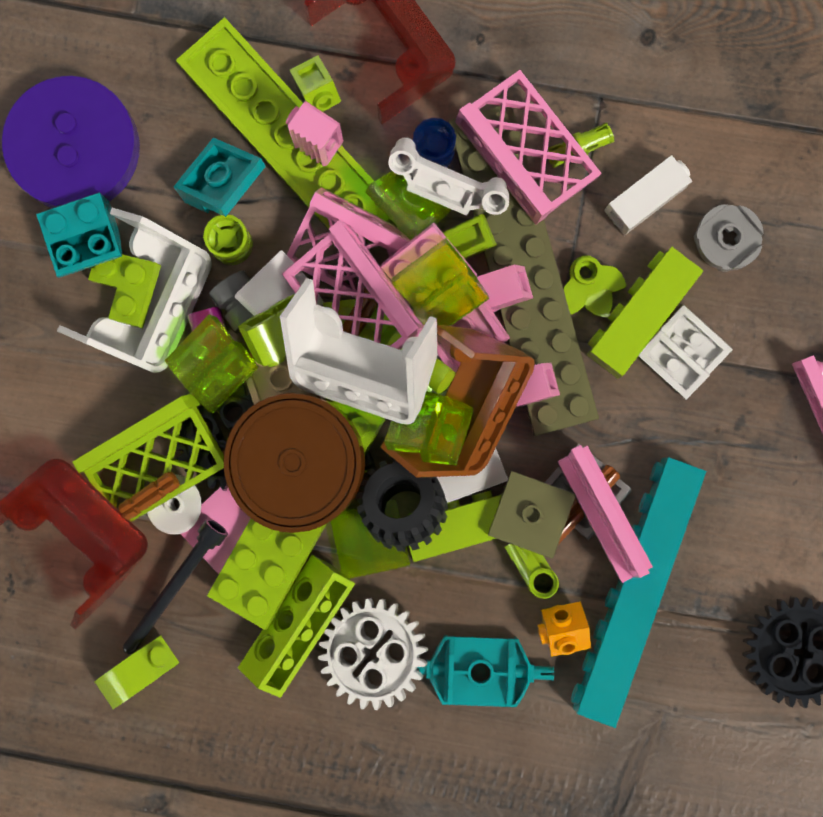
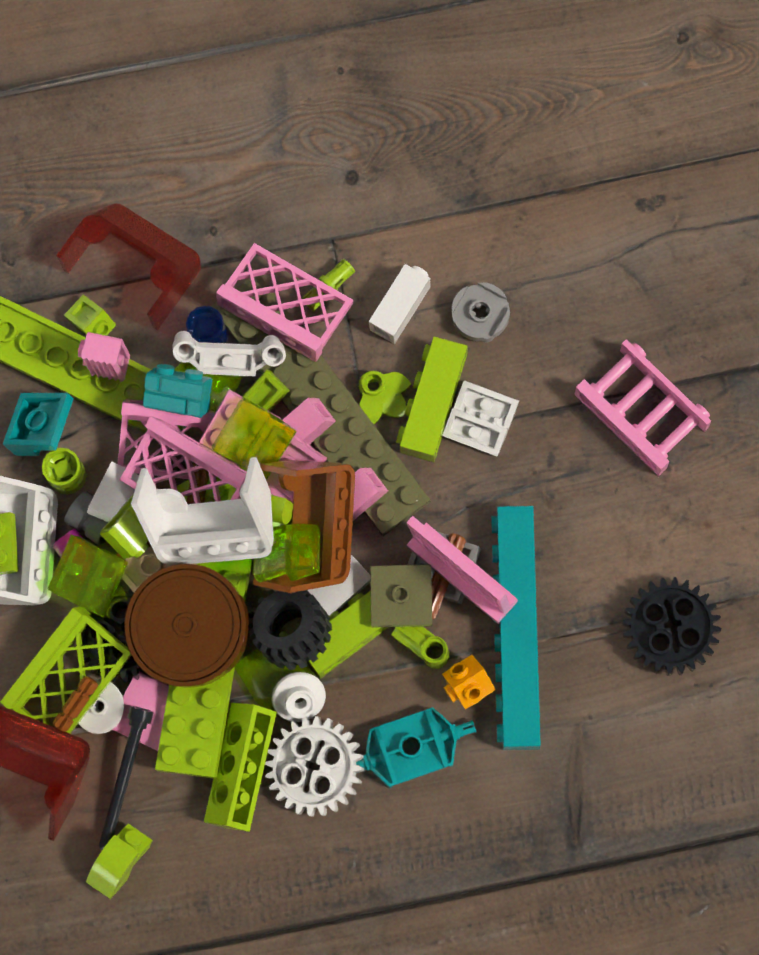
camera: 15 degrees left, 10 degrees down
none -> teal brick [143,364,212,418]
none -> white piece [272,672,326,722]

